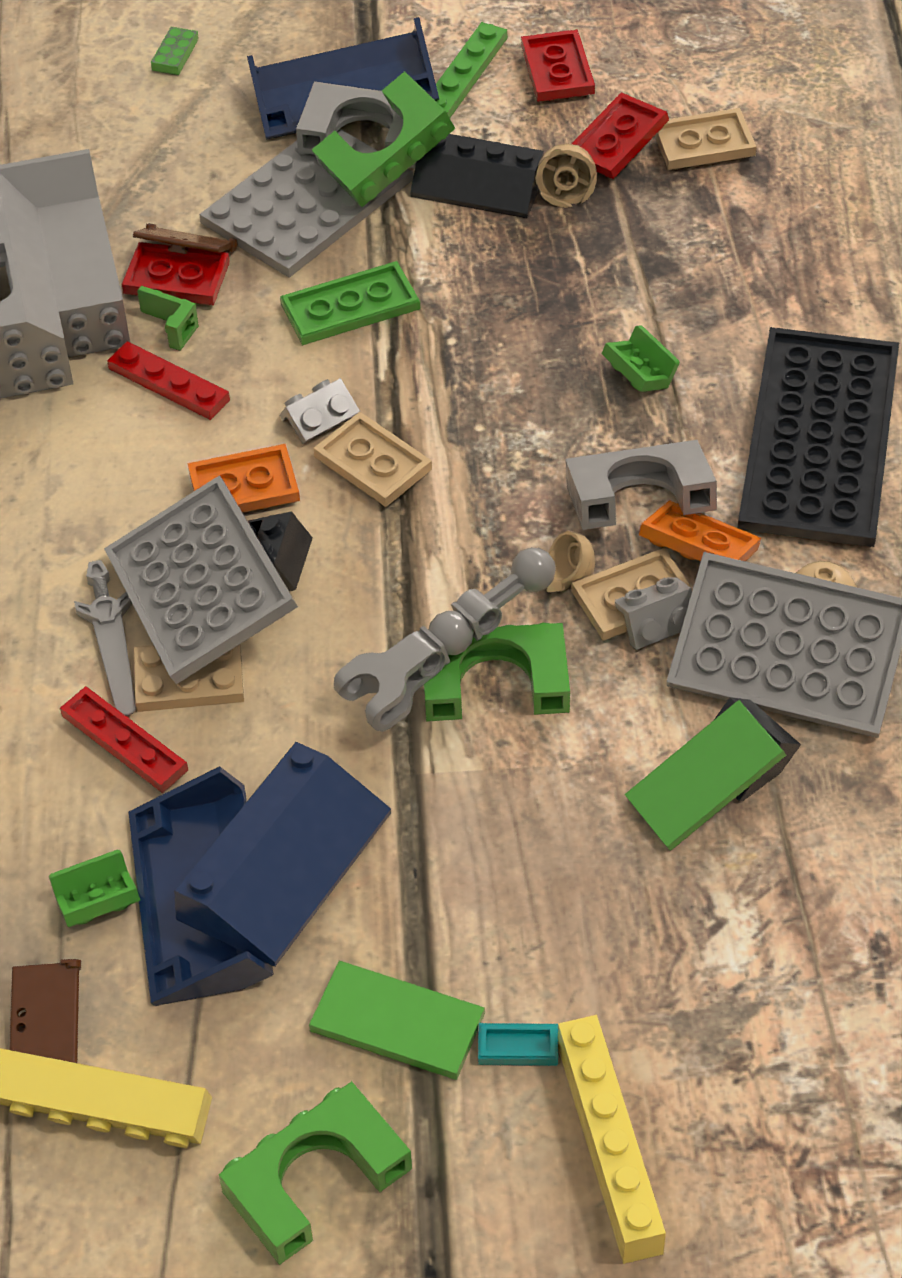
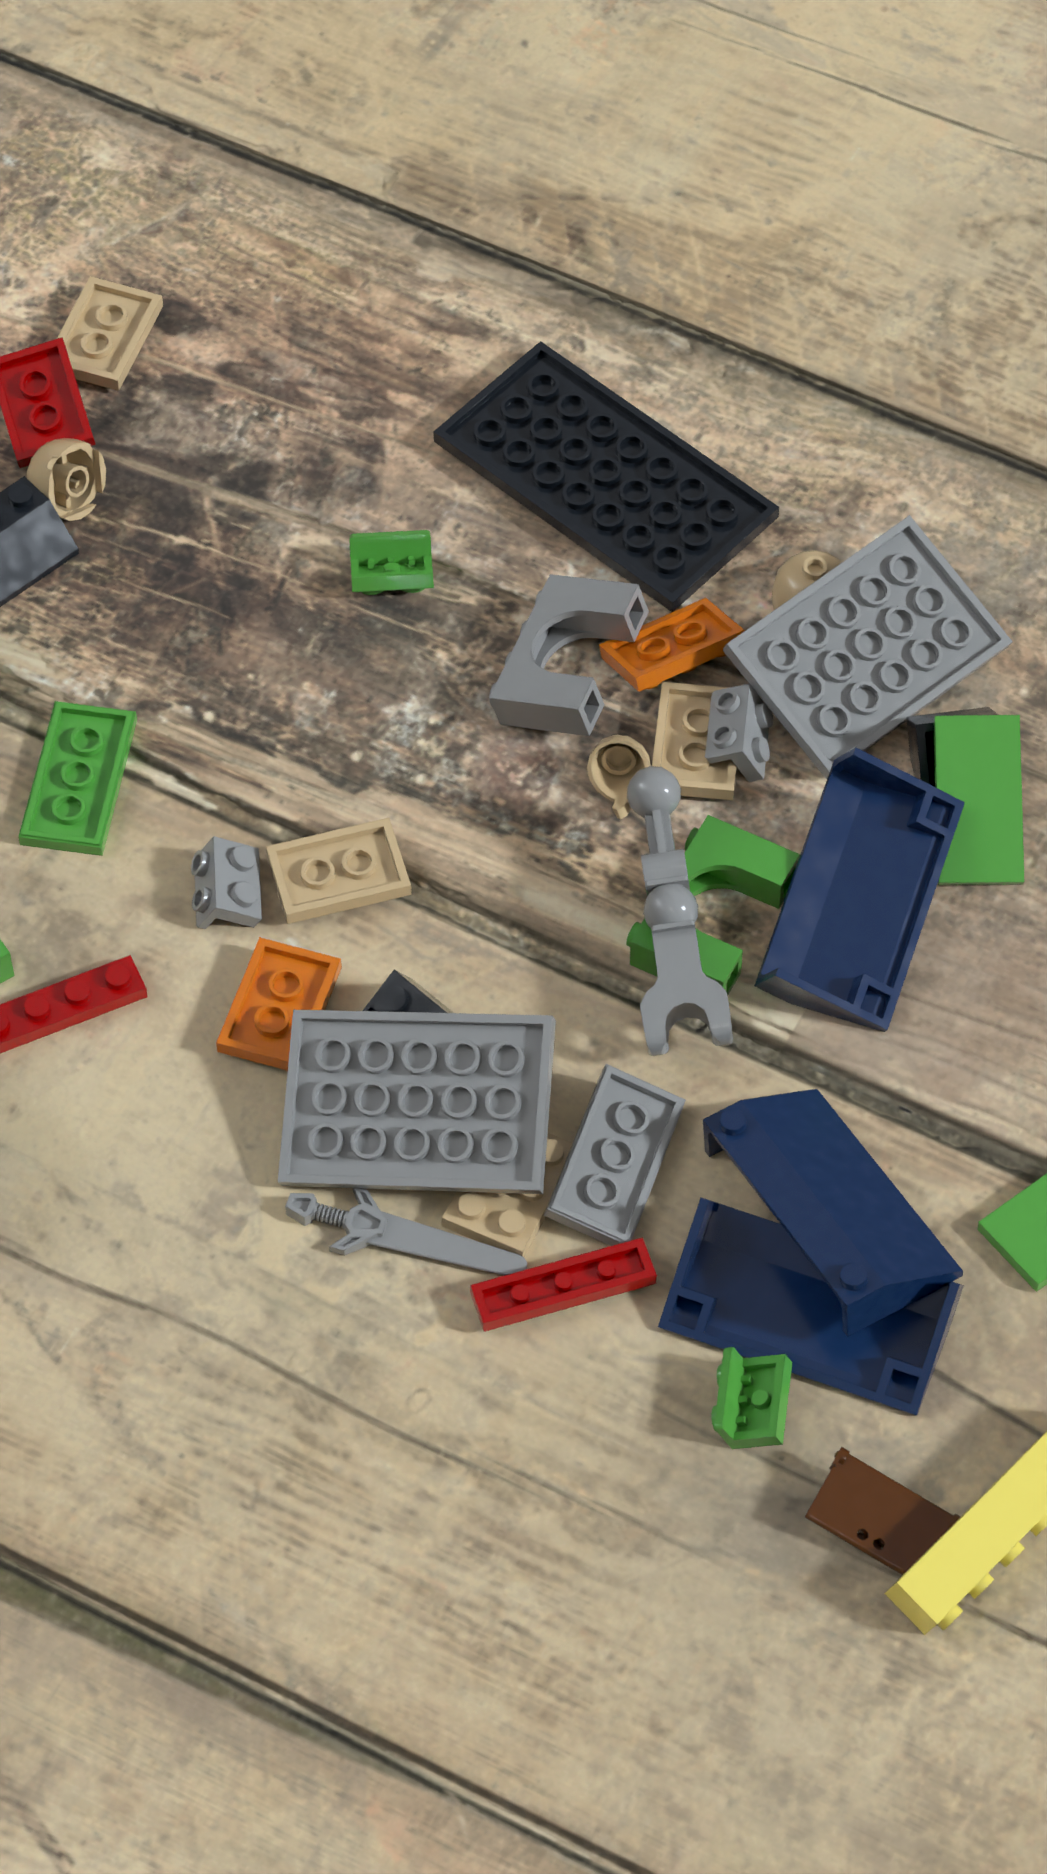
camera: 60 degrees left, 5 degrees up
none -> light grey tile [544,1064,686,1246]
none -> dark blue slope [754,747,965,1032]

